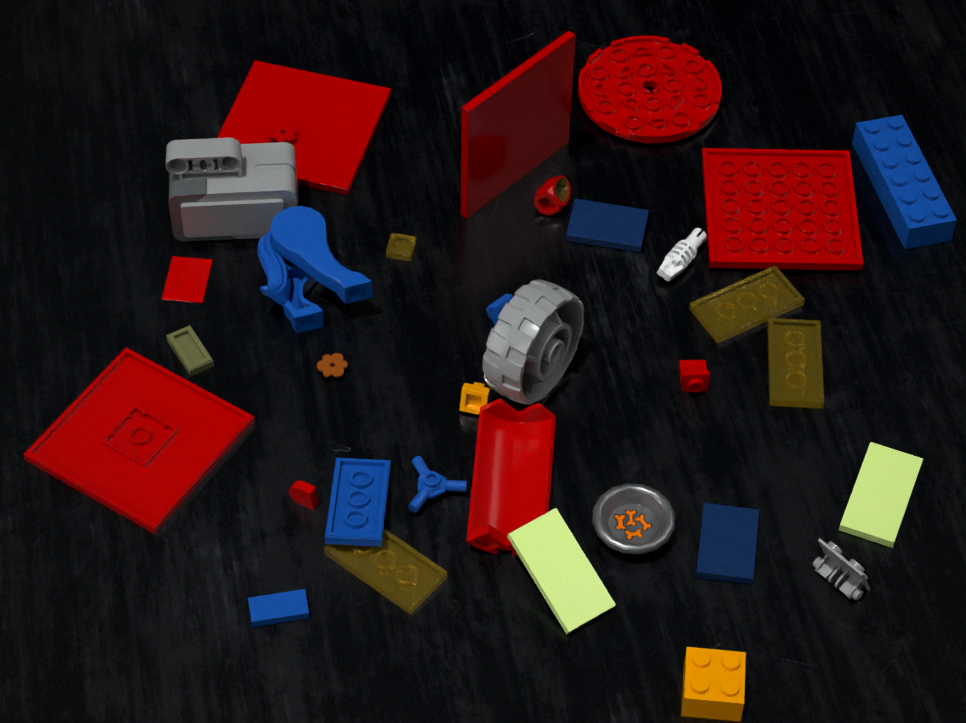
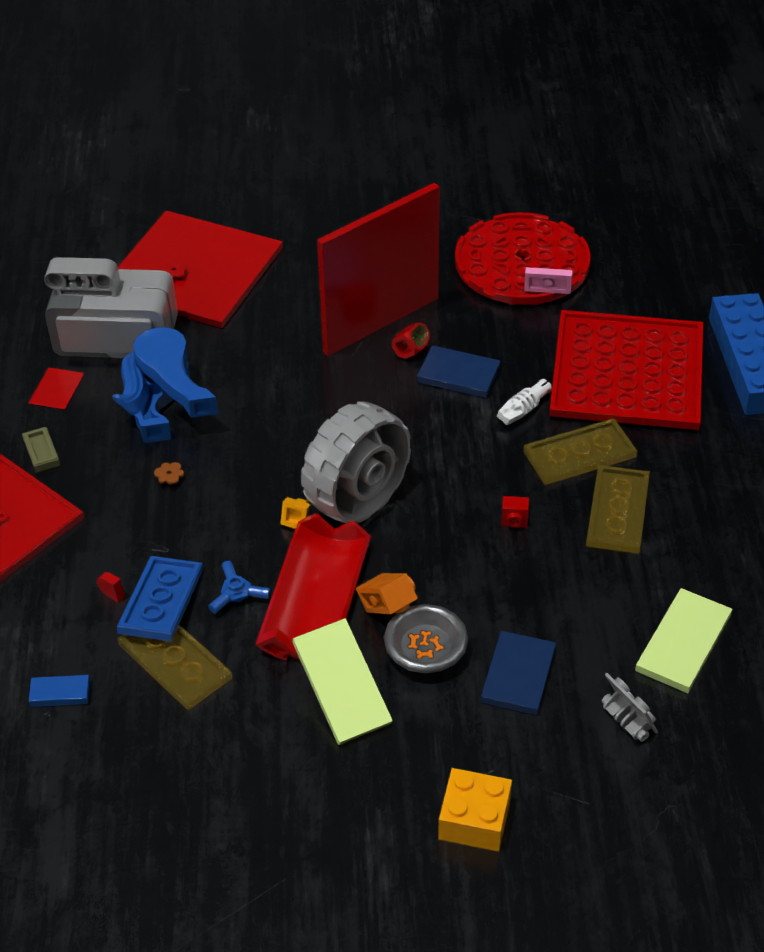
camera: 10 degrees right, 5 degrees down
clear yellow tile [386,233,416,261] -> none
none -> orange brick [356,573,418,614]
none -> bright pink plate [524,267,572,294]

